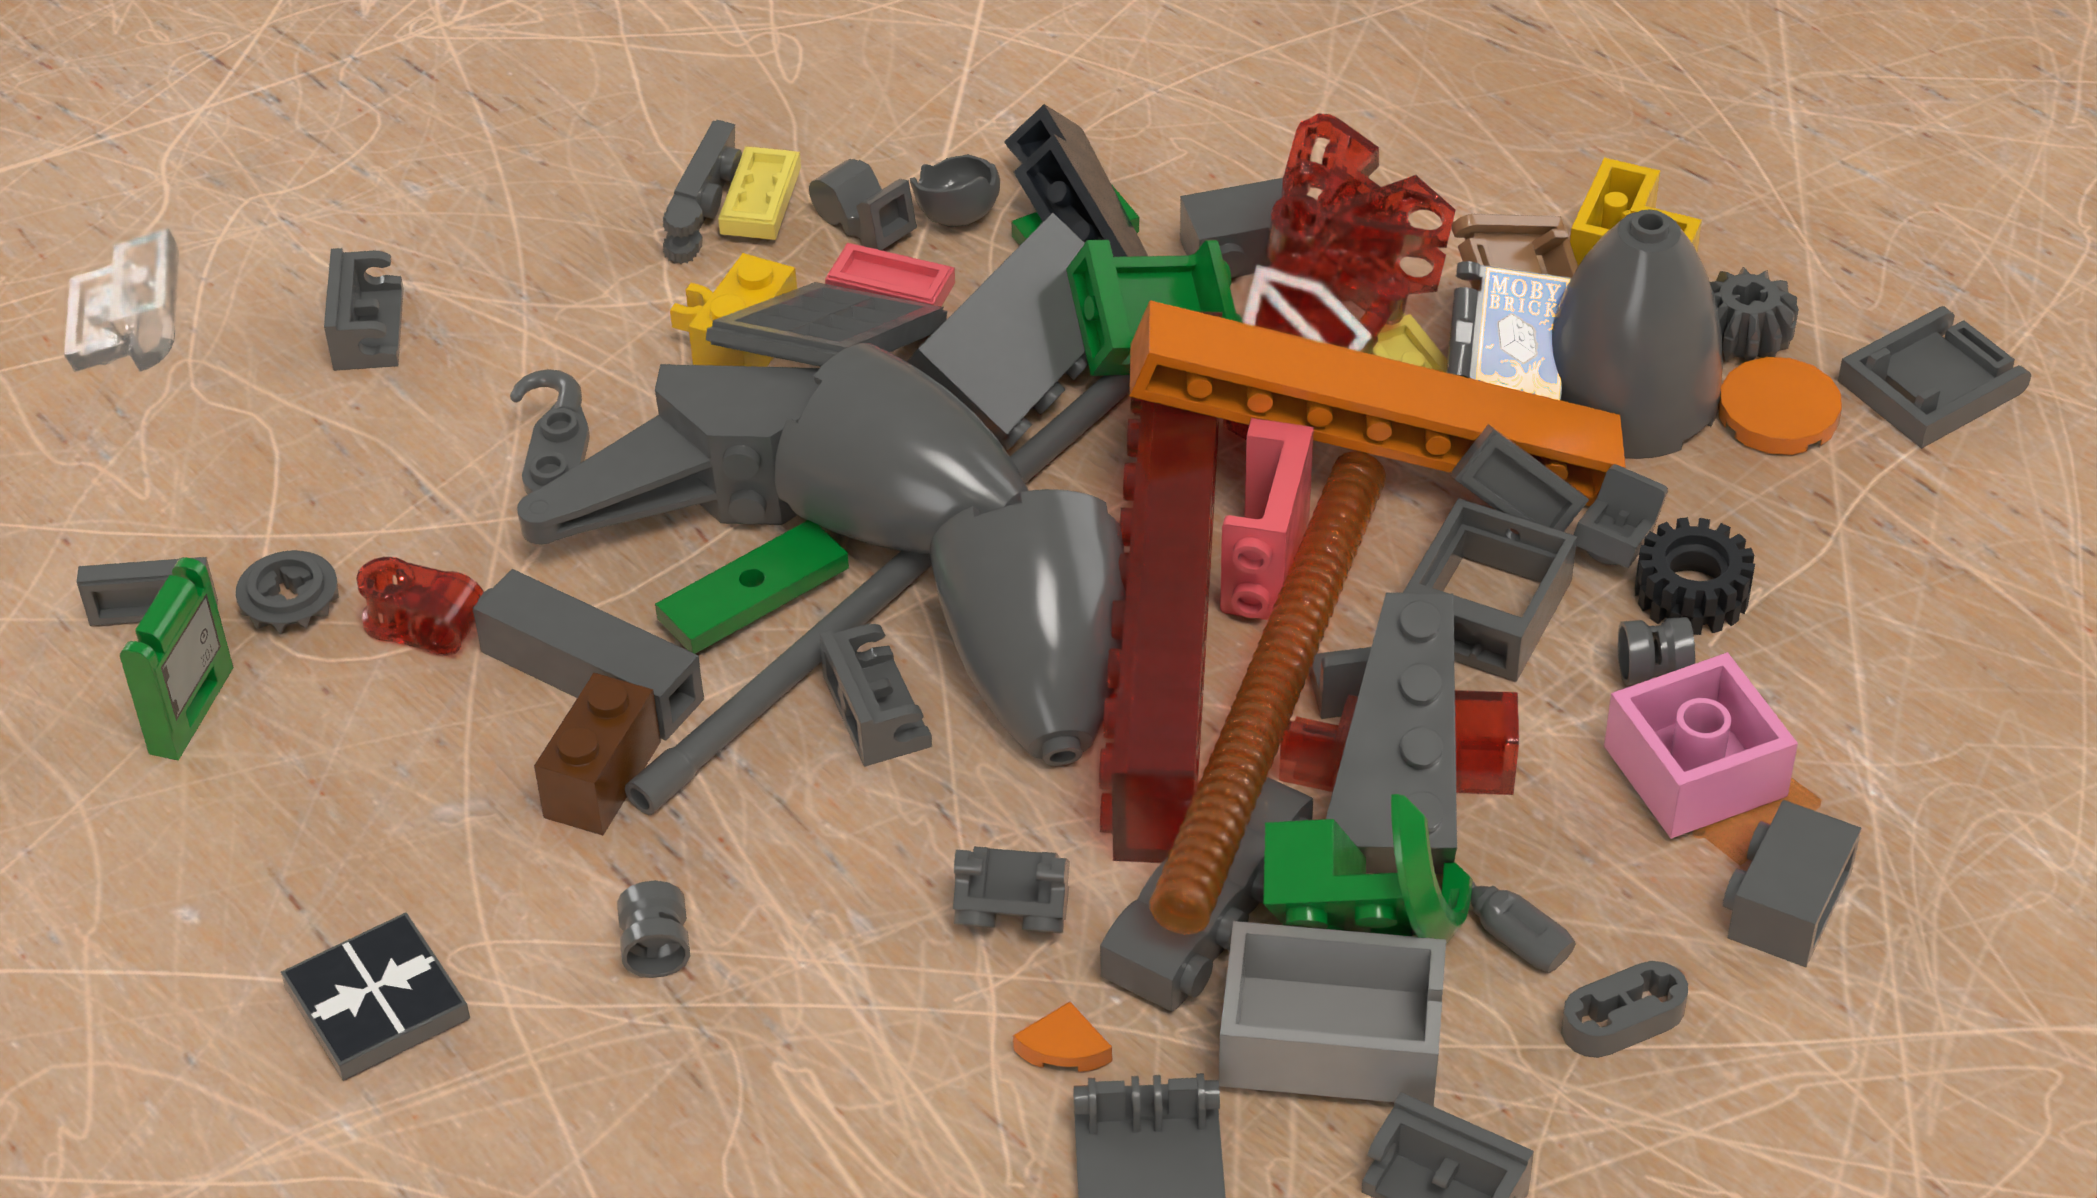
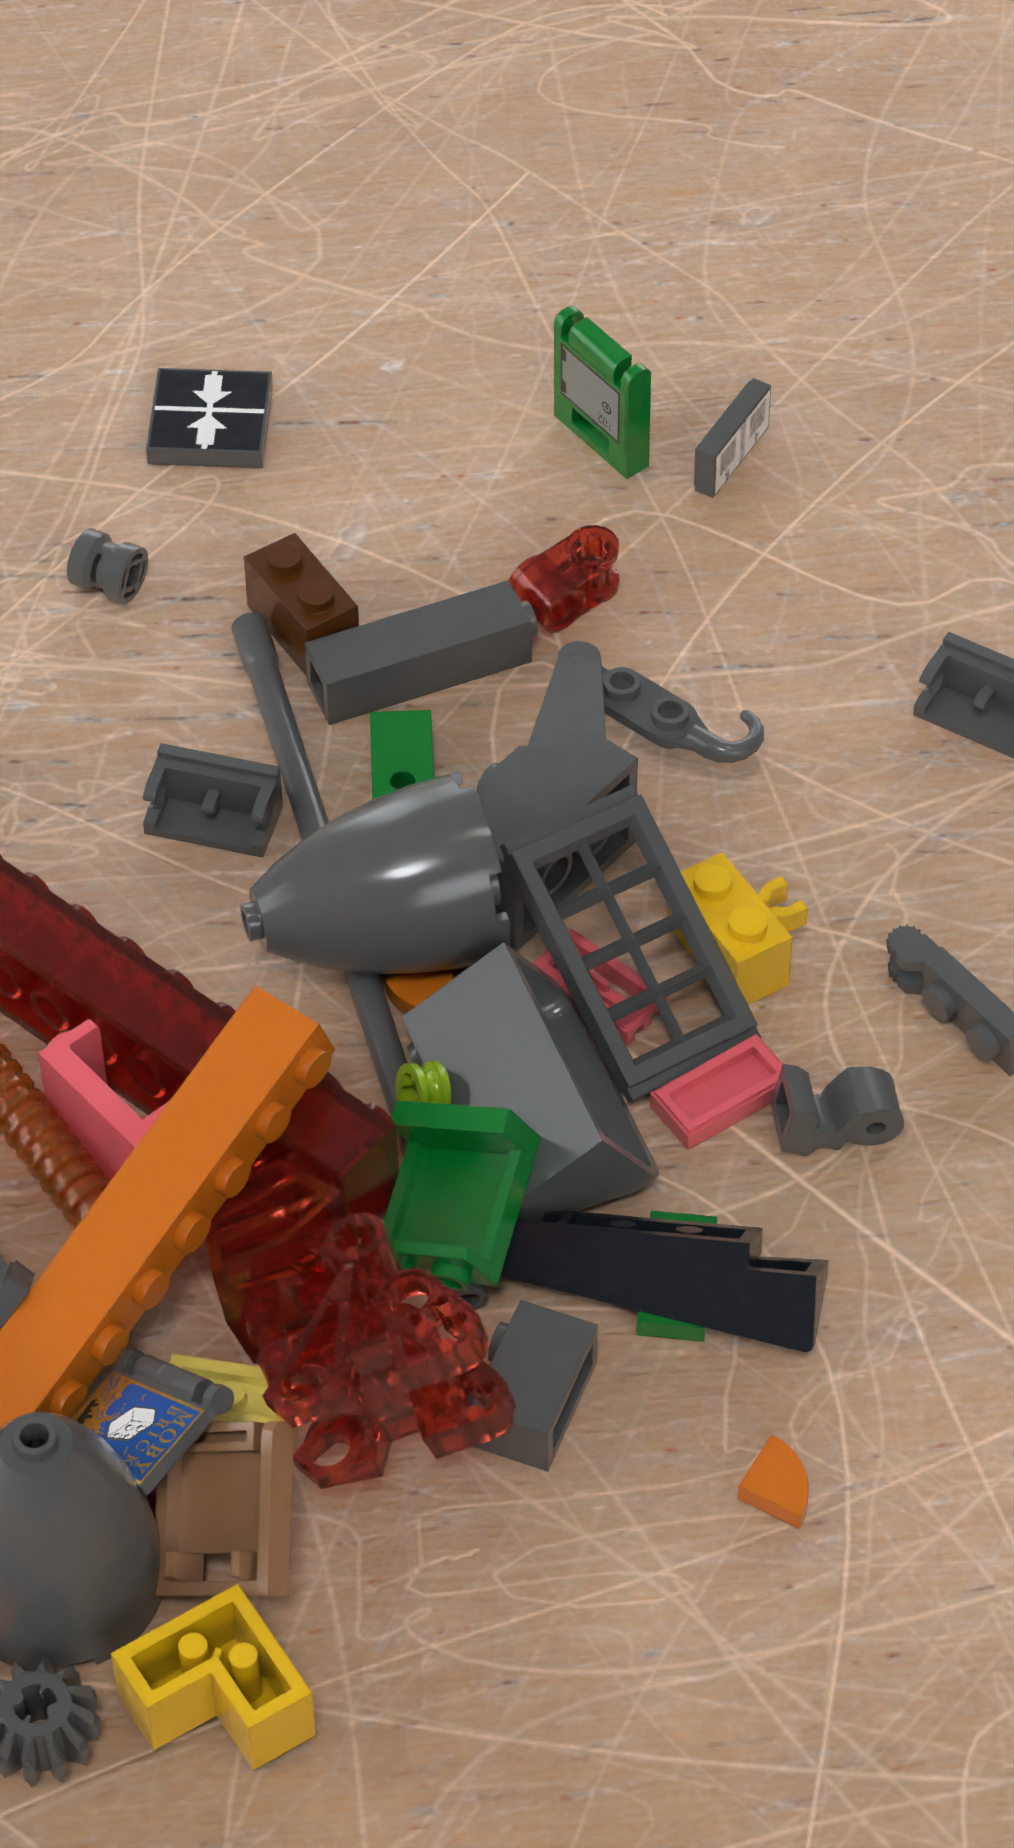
camera: 125 degrees right, 5 degrees up
dark grey gear [236,550,339,634] -> none
light yellow plate [718,146,801,240] -> none
dark grey hair [910,154,1000,227] -> none
dark grey cylinder [930,489,1128,766] -> none
none -> lime bush [395,1060,451,1104]
none -> orange tile [738,1434,809,1529]

